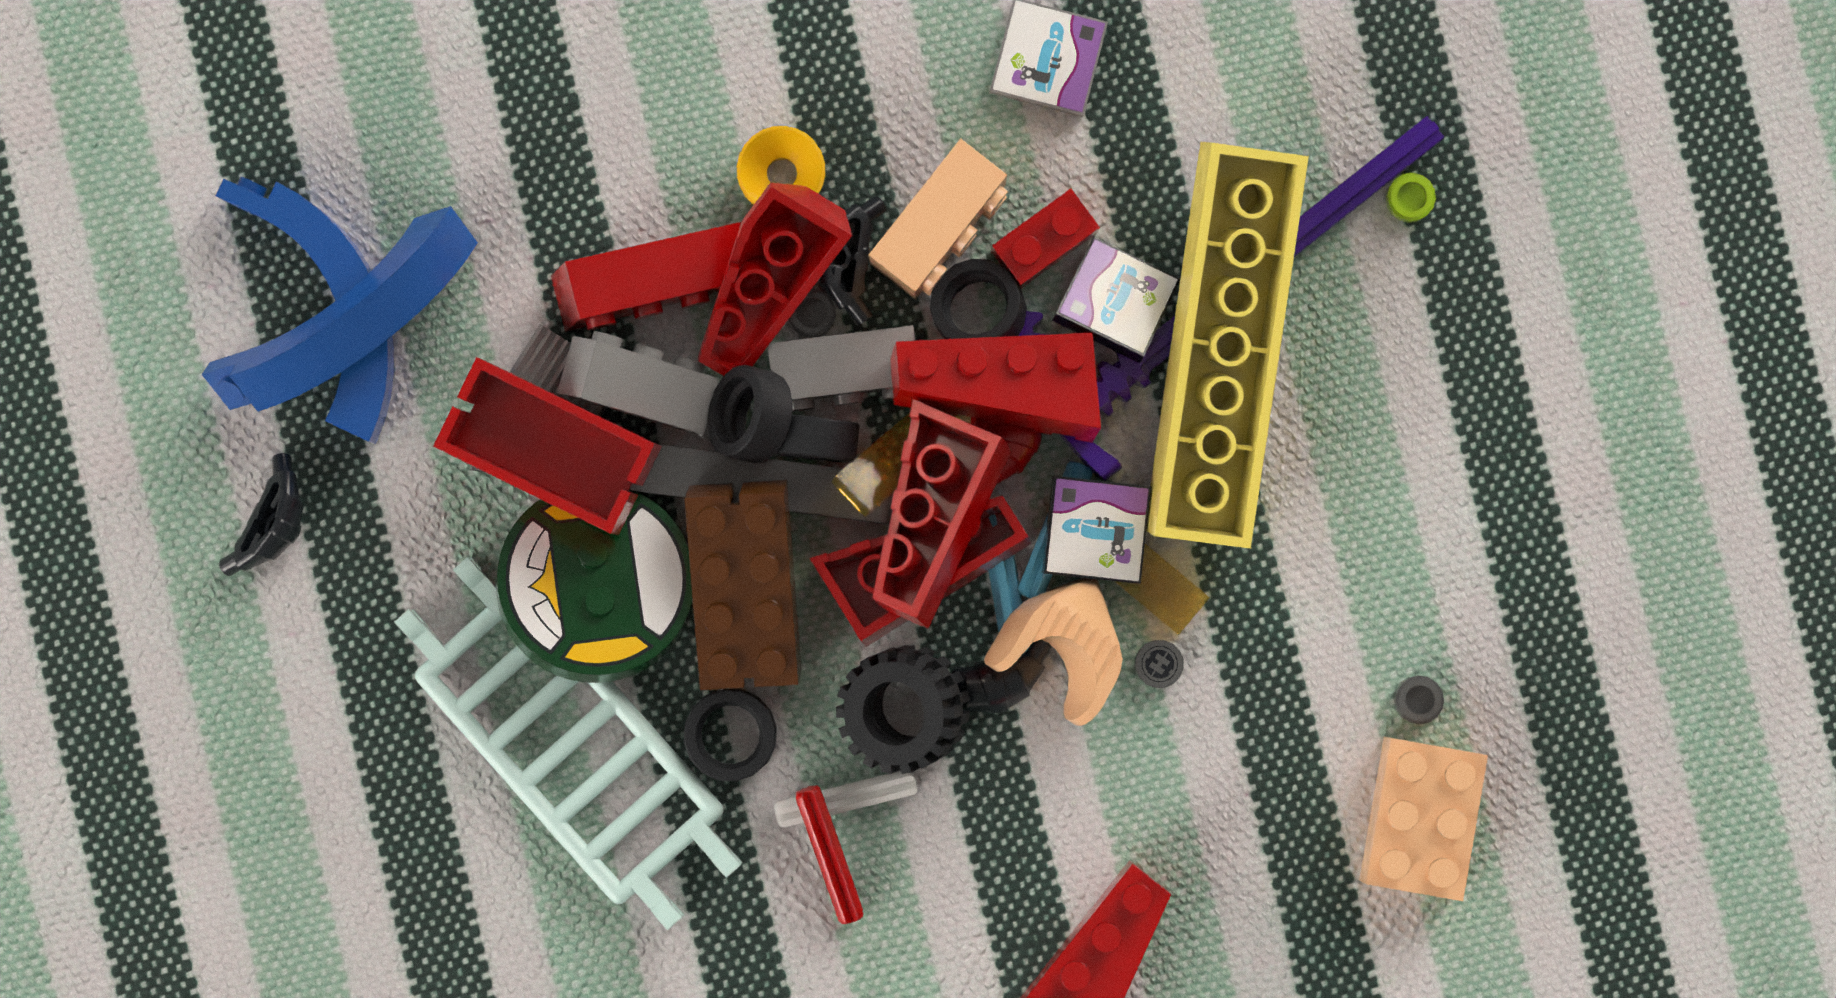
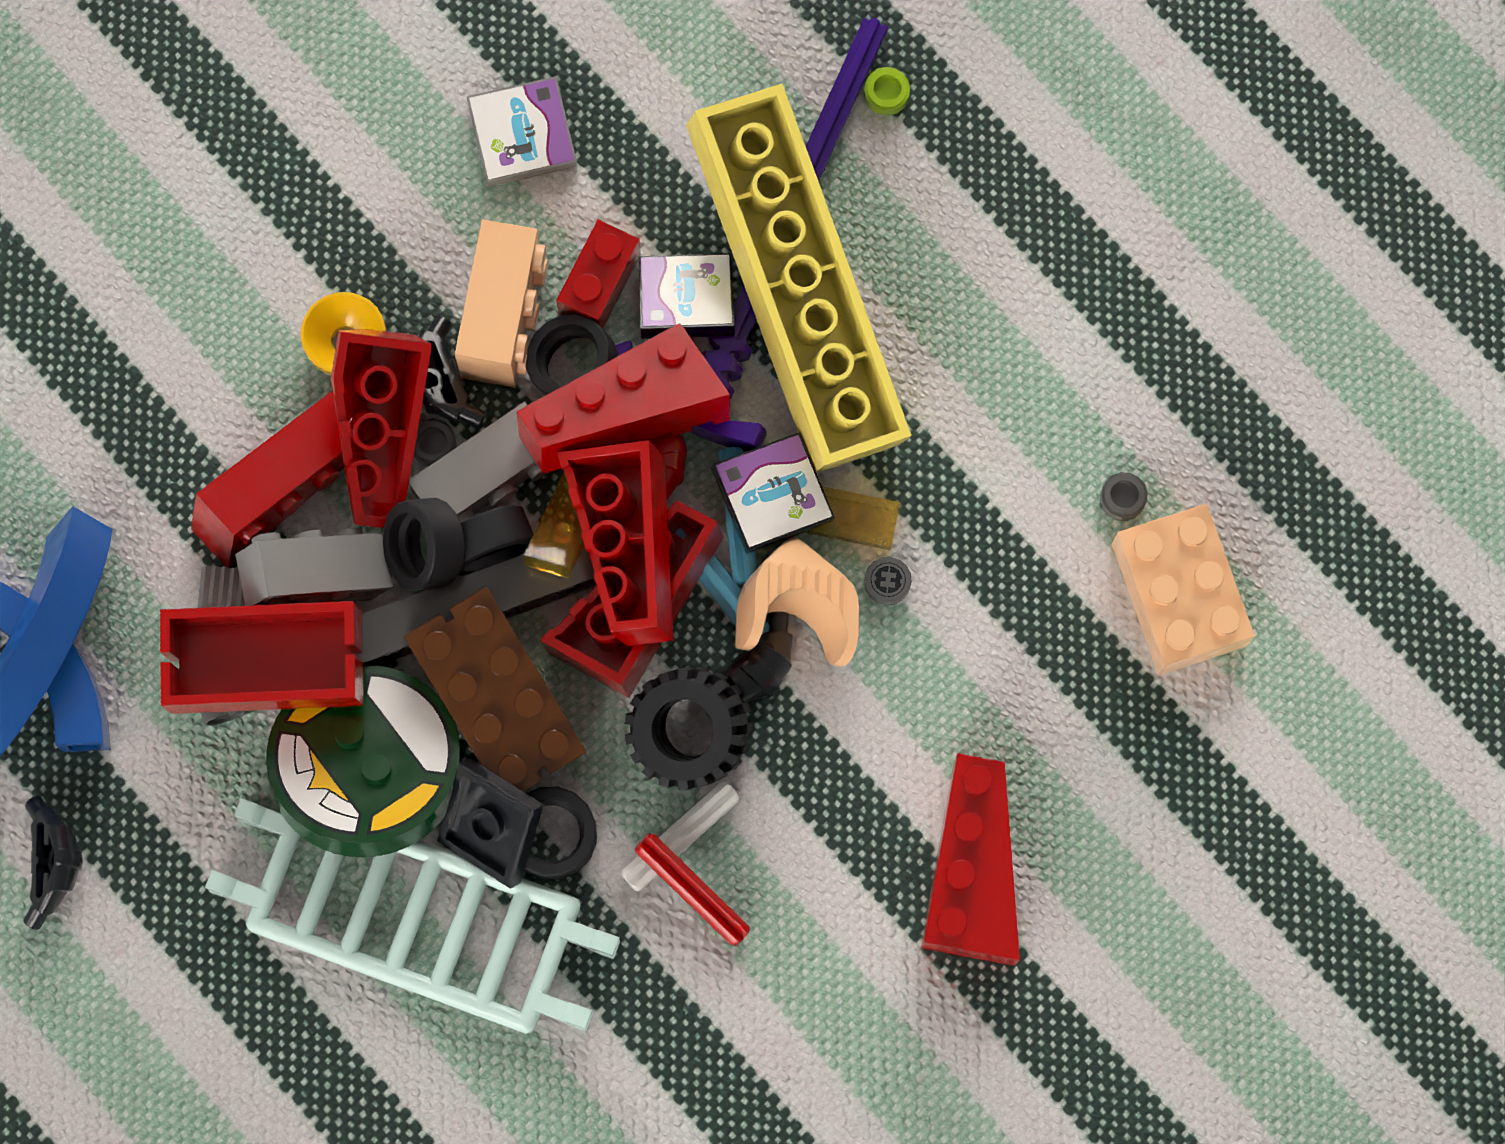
camera: 30 degrees left, 10 degrees down
none -> black tile [437,757,544,889]

